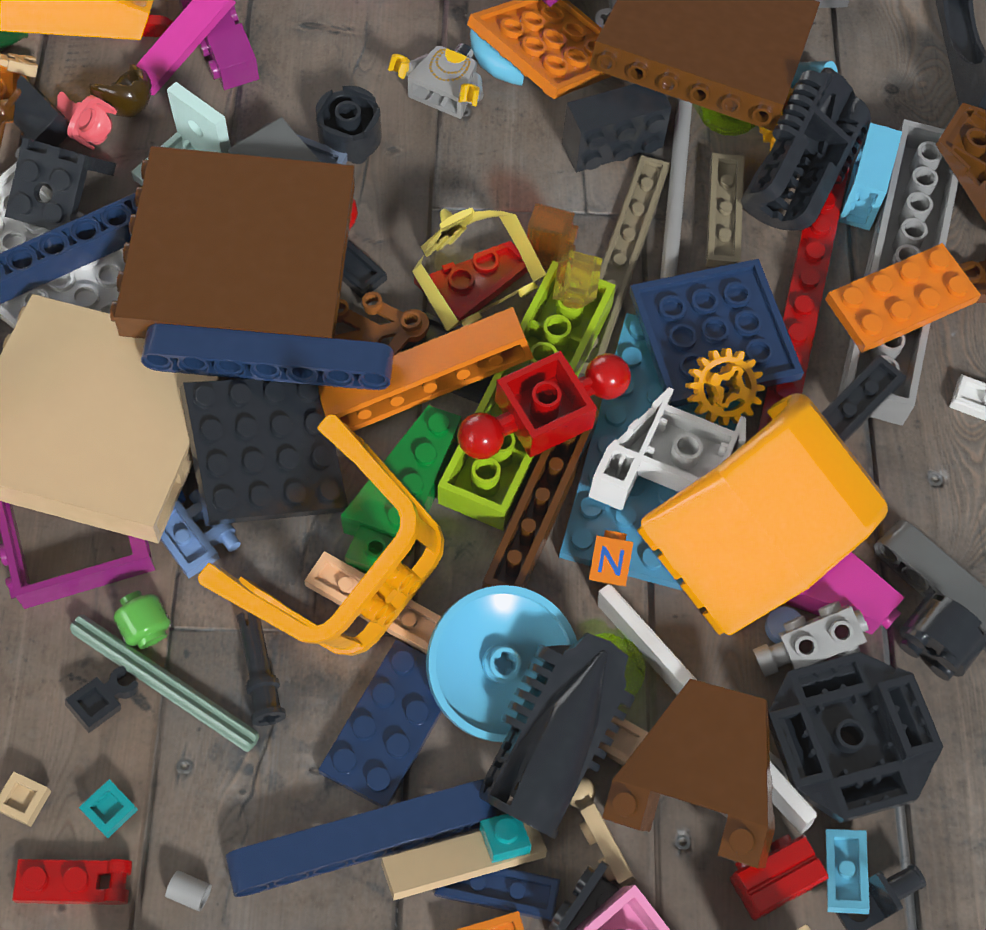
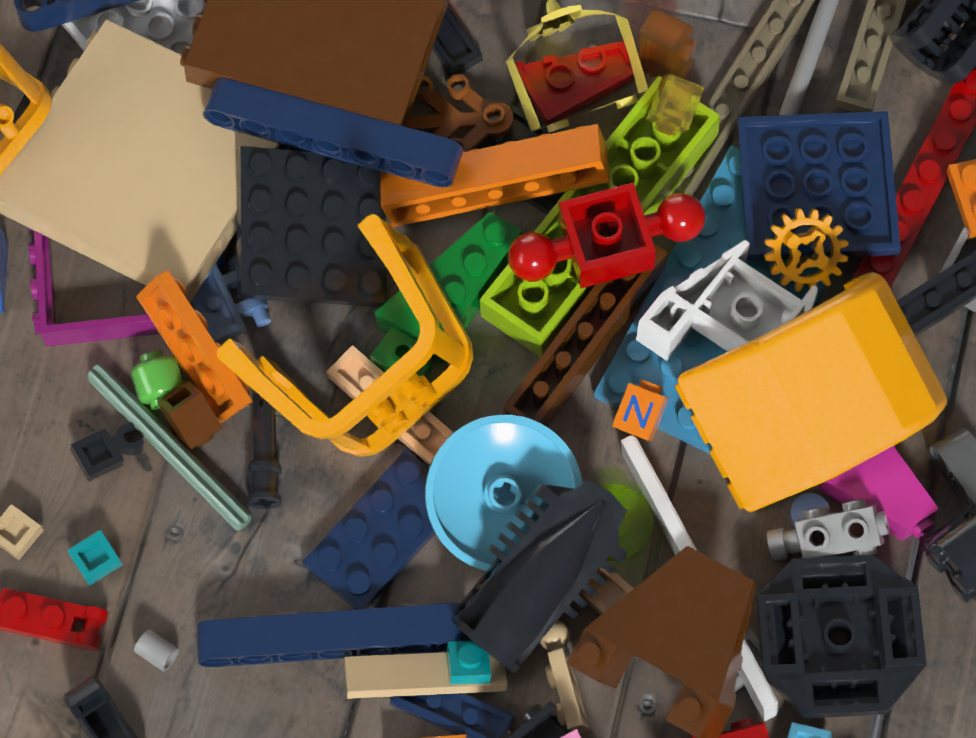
camera: 20 degrees right, 5 degrees up
none -> orange plate [136,270,253,424]
none -> reddish brown brick [157,380,223,449]

